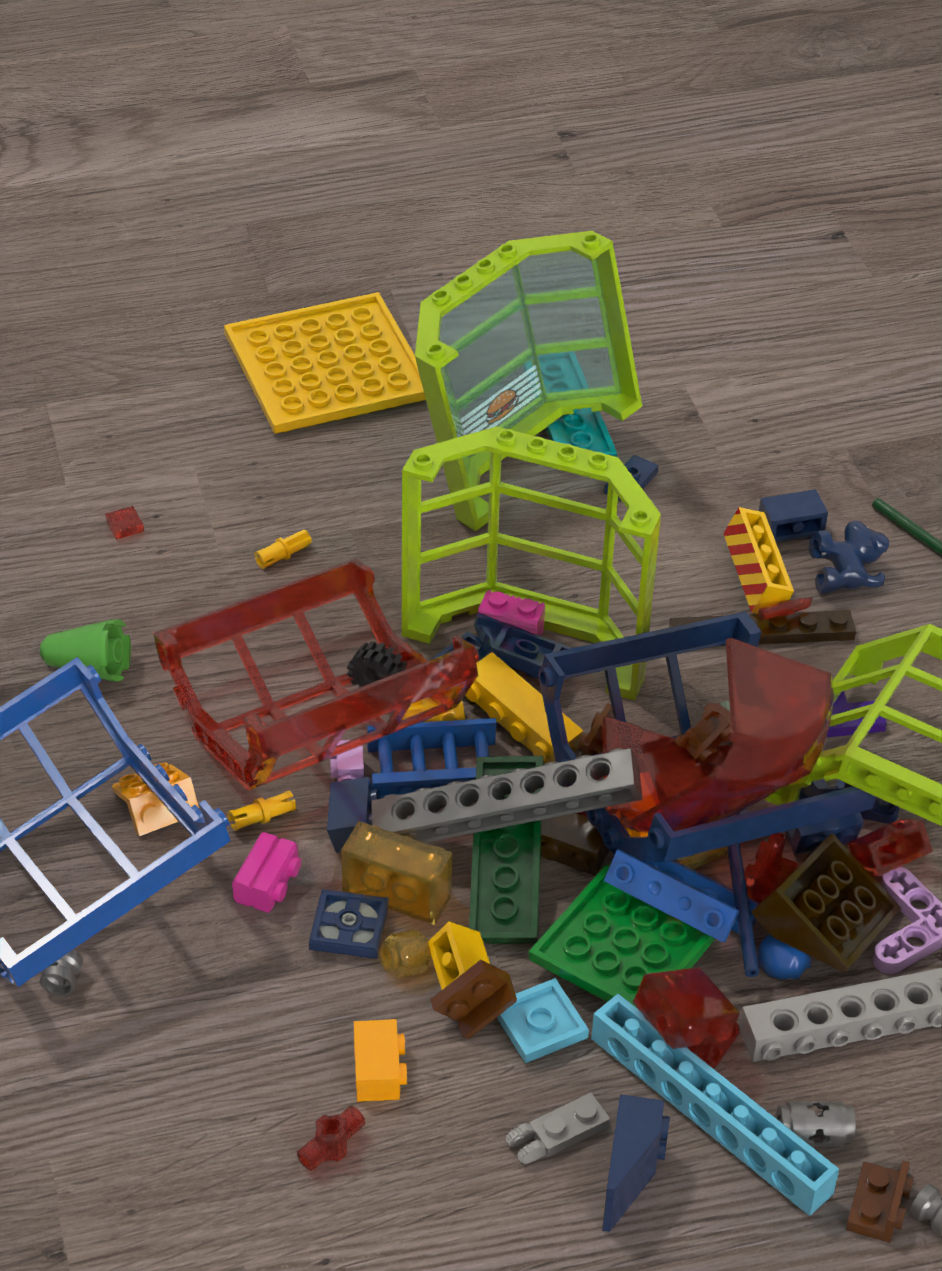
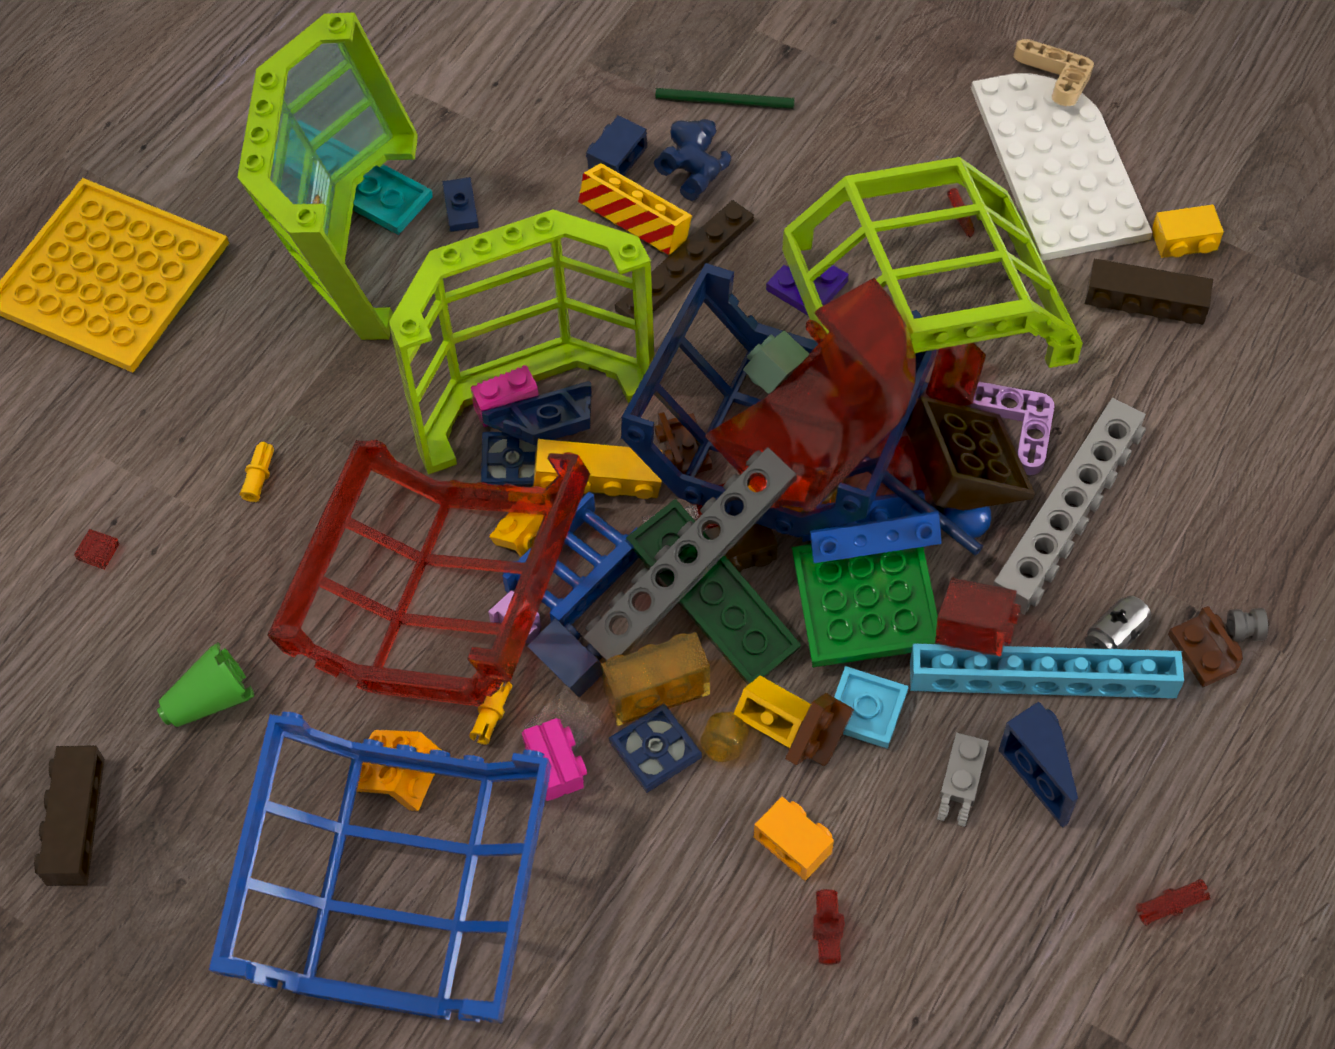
camera: 40 degrees left, 15 degrees up
flat silver wheel [40,949,83,996] -> none
black tyre [347,641,409,701] -> none
reddish brown piece [674,703,740,764] -> none
clear red piece [758,597,812,620] -> none

